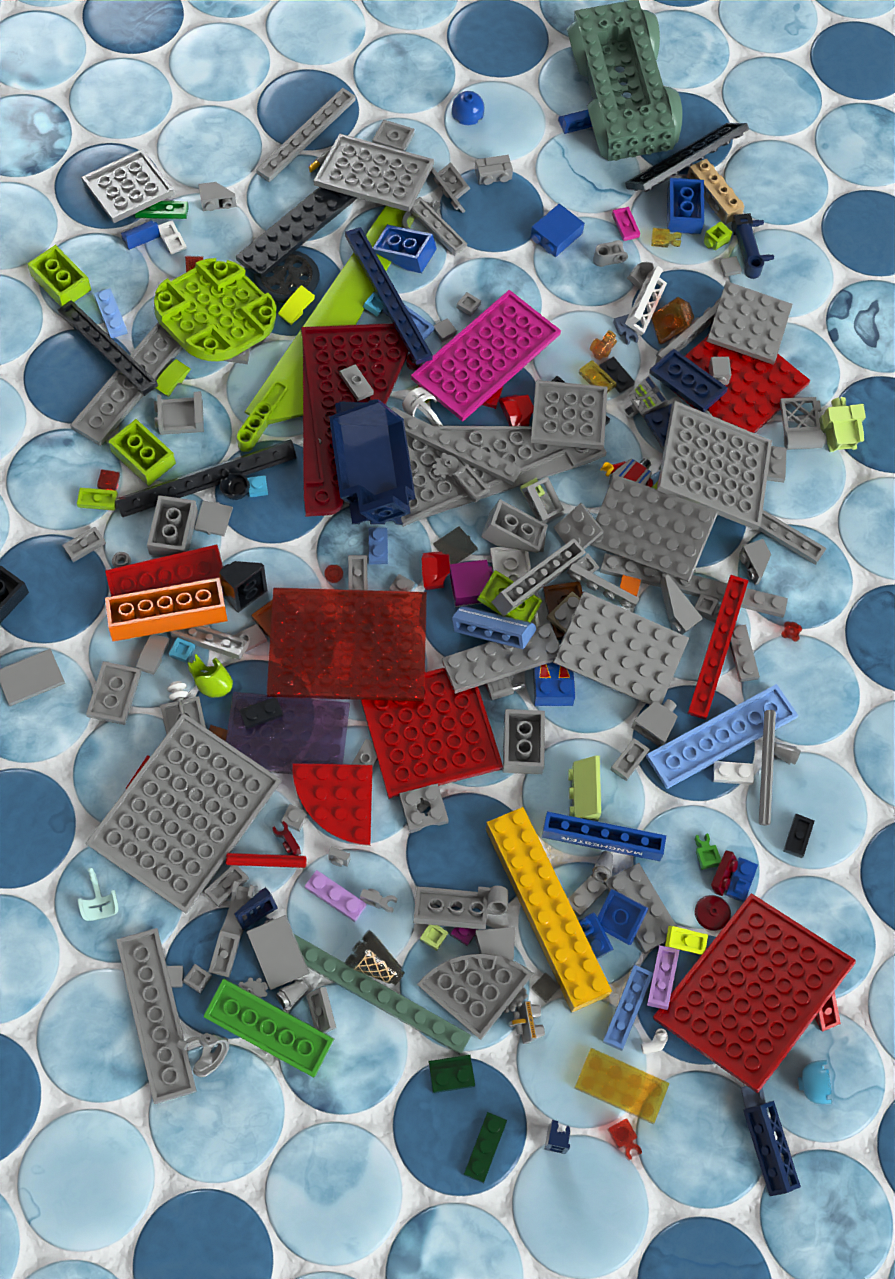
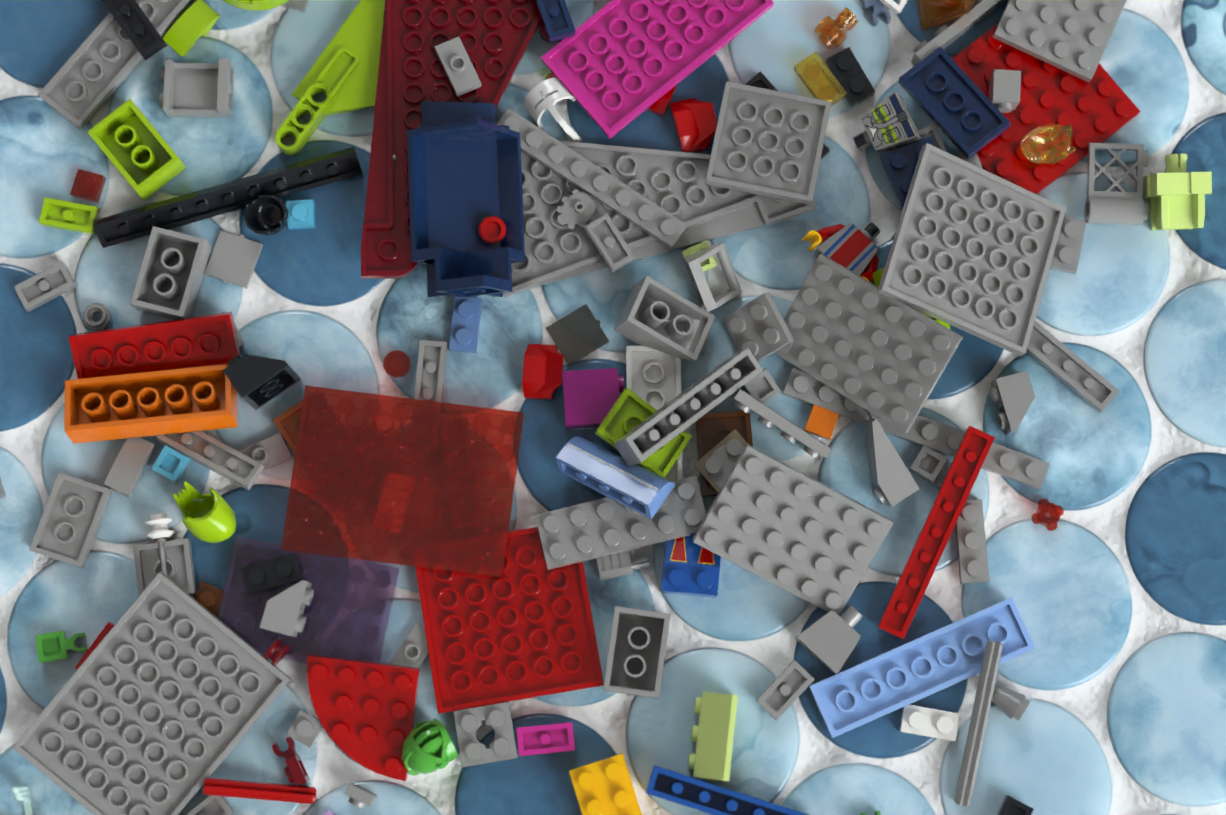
camera: 10 degrees right, 15 degrees up
light grey plate [389,574,415,600] -> none
none -> bright green plate [35,631,87,663]
none -> light grey slope [260,580,314,638]
none -> dark red bush [263,638,290,666]
none -> bright green helmet [401,718,459,776]
none -> red tile [478,216,506,244]
none -> dark pink plate [516,722,575,756]
none -> clear yellow hat [1020,124,1076,164]

